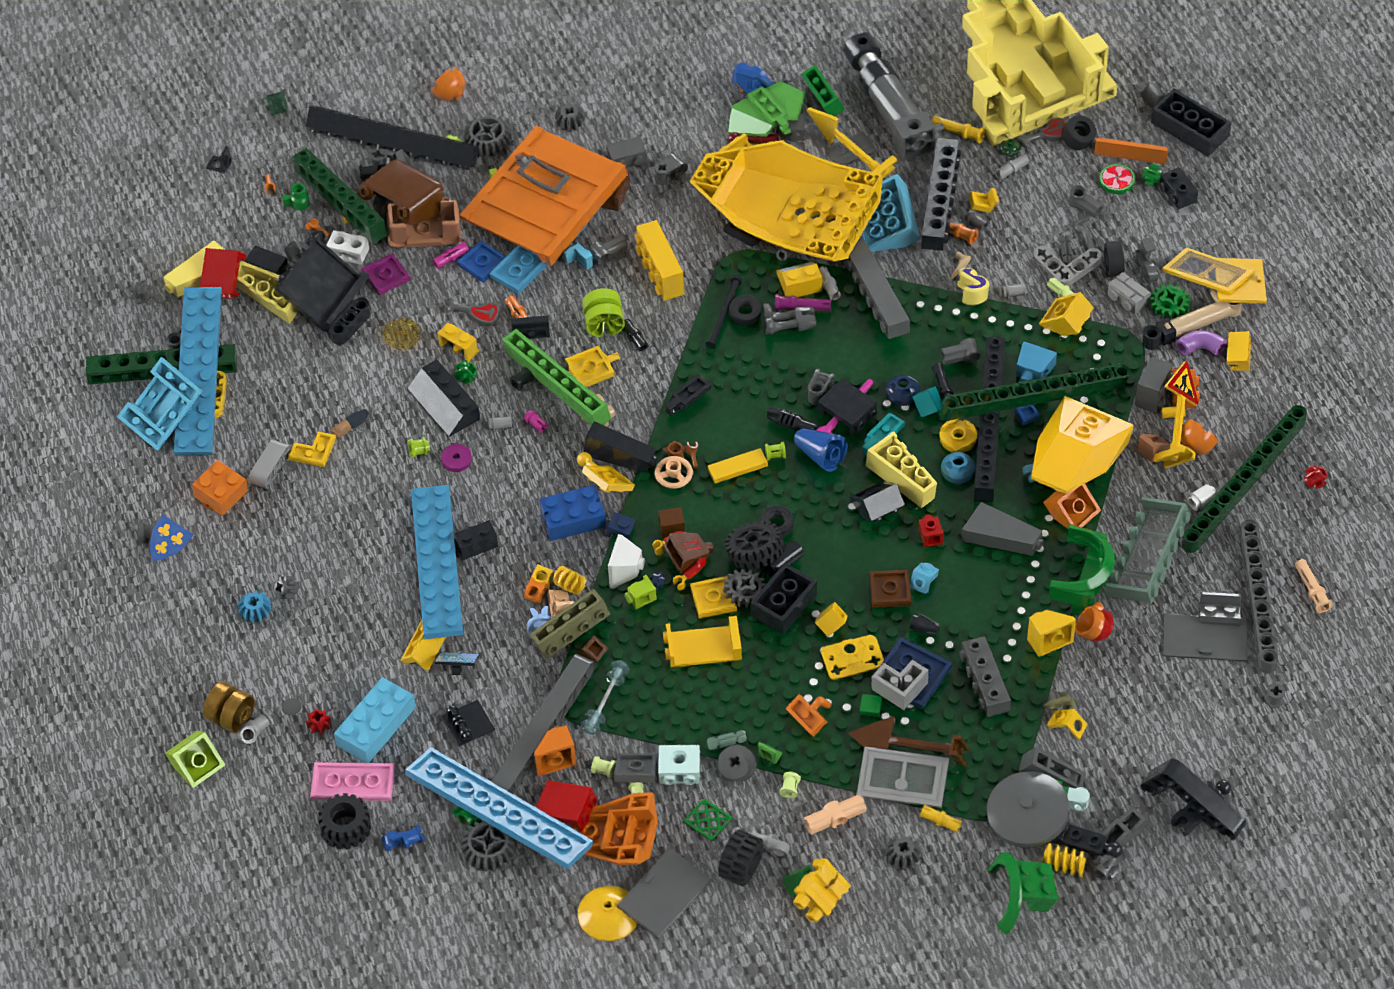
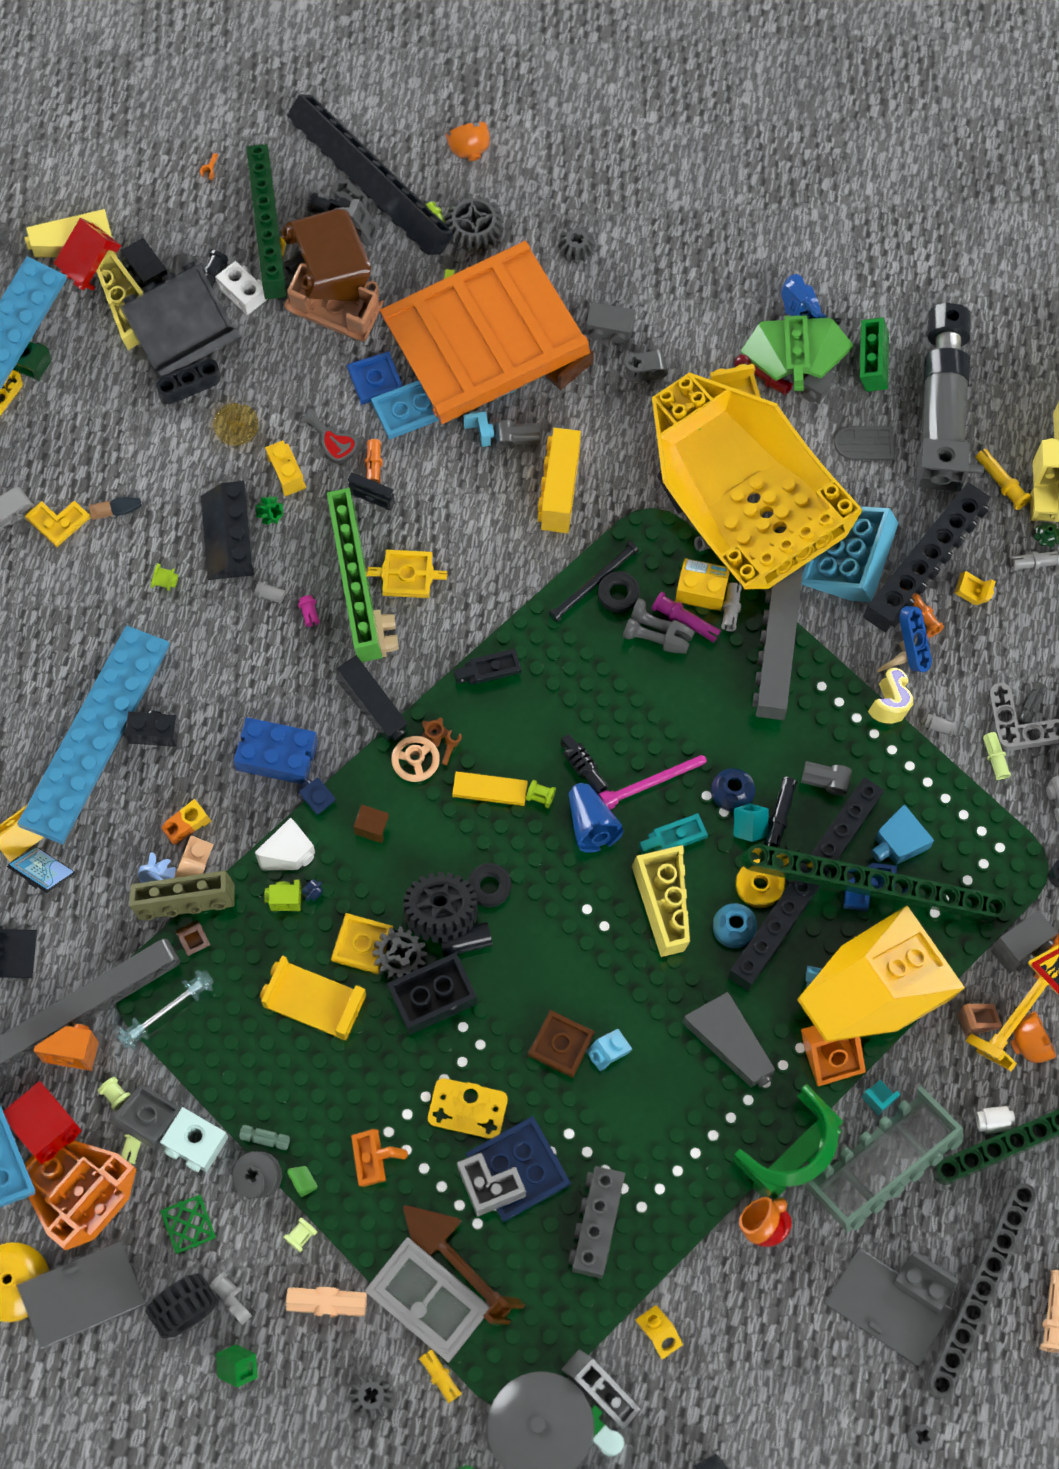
camera: 25 degrees right, 15 degrees up
black bracket [206,146,232,173] -> none
clear green slope [266,91,289,116] -> none
green piece [282,183,310,211] -> none
orange hand [305,218,330,237] -> none
magenta tile [361,253,411,295] -> none
dark pink pin [432,241,469,269] -> none
magenta piece [441,444,472,472] -> none
black bush [509,367,534,391] -> none
dark grey sword [515,154,570,194] -> none
yellow gear [552,566,587,595] -> none
yellow plate [577,452,635,493] -> none
lime wheel [582,288,625,337] -> none
black pin [623,319,649,352] -> none
reddish brown torso [652,531,714,590] -> none
yellow hips [793,859,851,922] -> none
yellow piece [807,107,898,178] -> none
dark grey piece [808,369,835,405] -> none
yellow panel [815,602,848,636] -> none
black panel [818,379,877,436] -> none
slope [849,481,905,522] -> none
green tile [859,694,882,717] -> none
black cone [909,613,940,635] -> none
red brick [919,515,944,547] -> none
dark grey pin [965,210,989,231] -> none
yellow slope [1027,610,1076,657] -> none
yellow slope [1039,292,1094,336] -> none
olive piece [1044,692,1076,710] -> none
yellow pin [1161,406,1186,419] -> none
none -> teal panel [861,1079,901,1116]
none -> blue beam [899,606,932,672]

